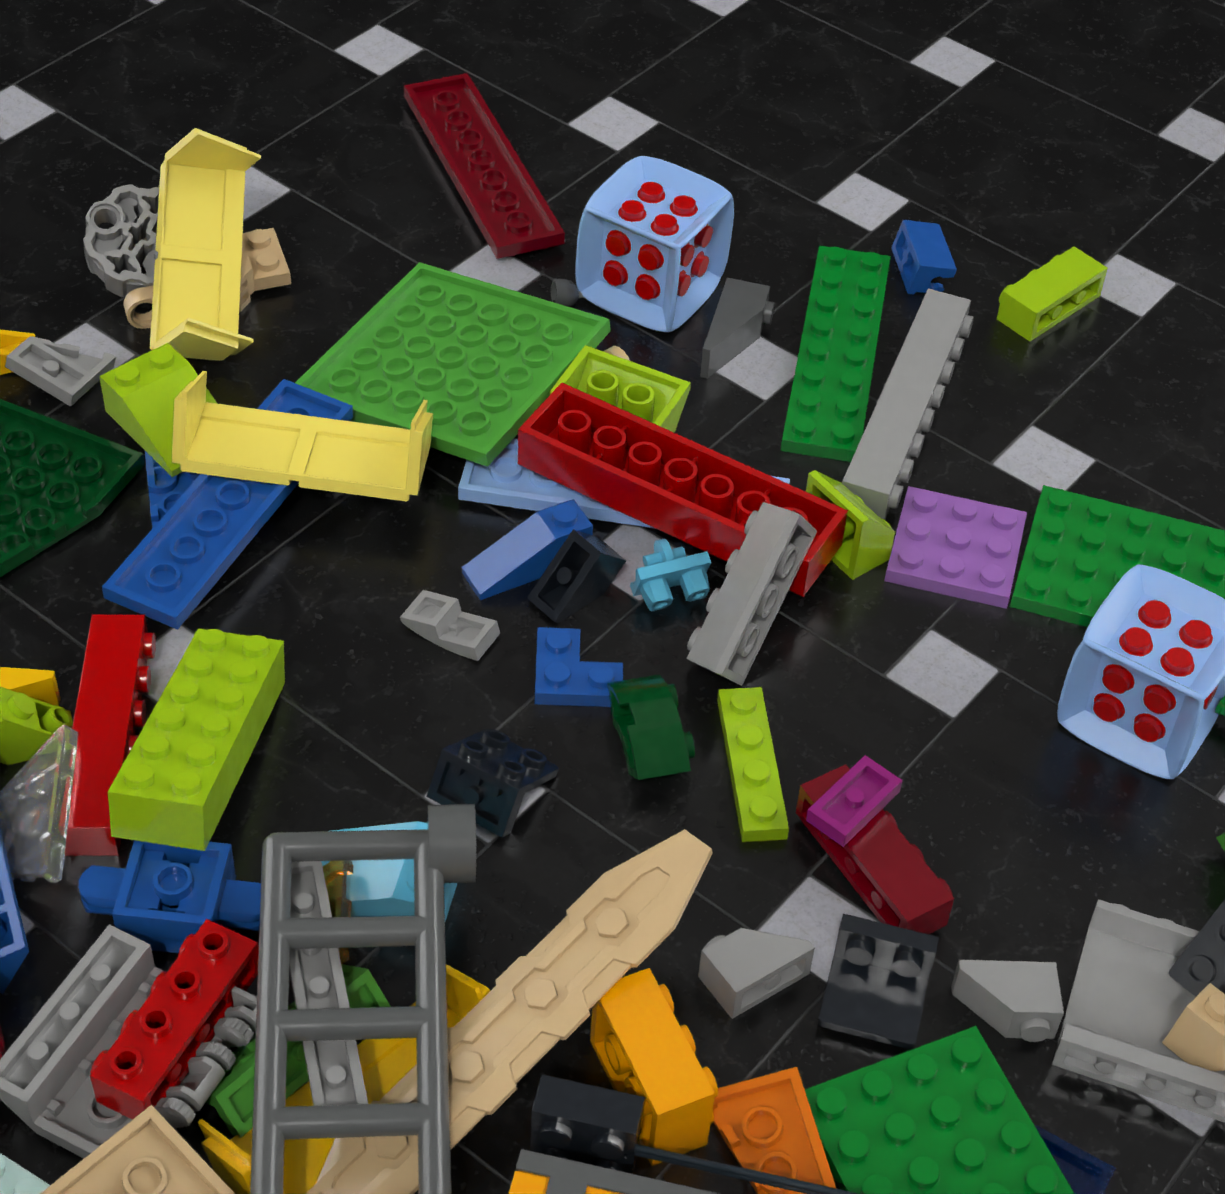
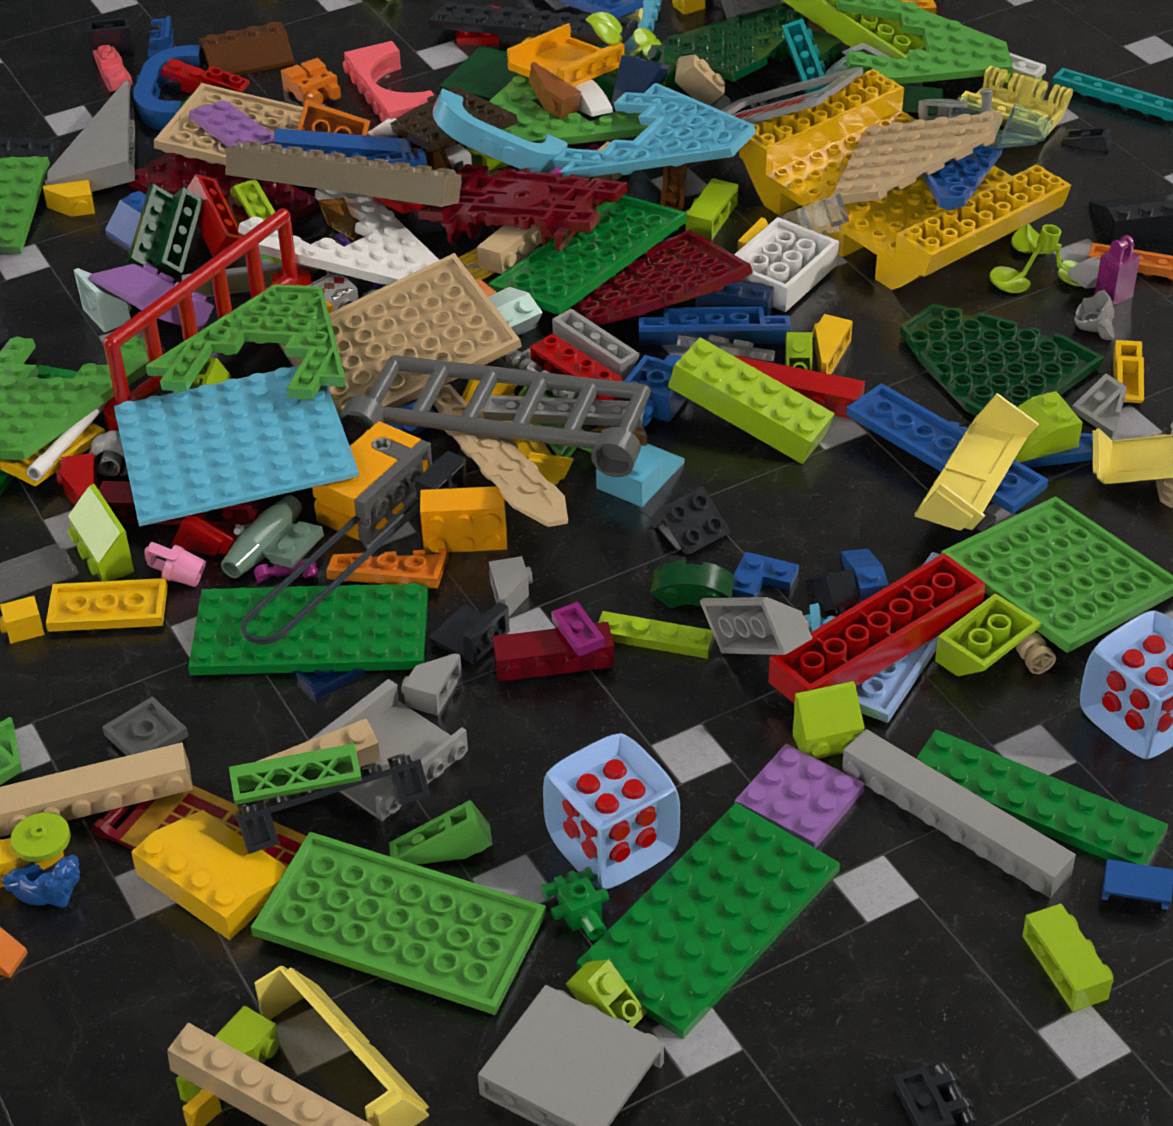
camera: 115 degrees right, 5 degrees down
light grey slope [400,590,500,661] -> none
dark grey slope [700,278,775,379] -> none

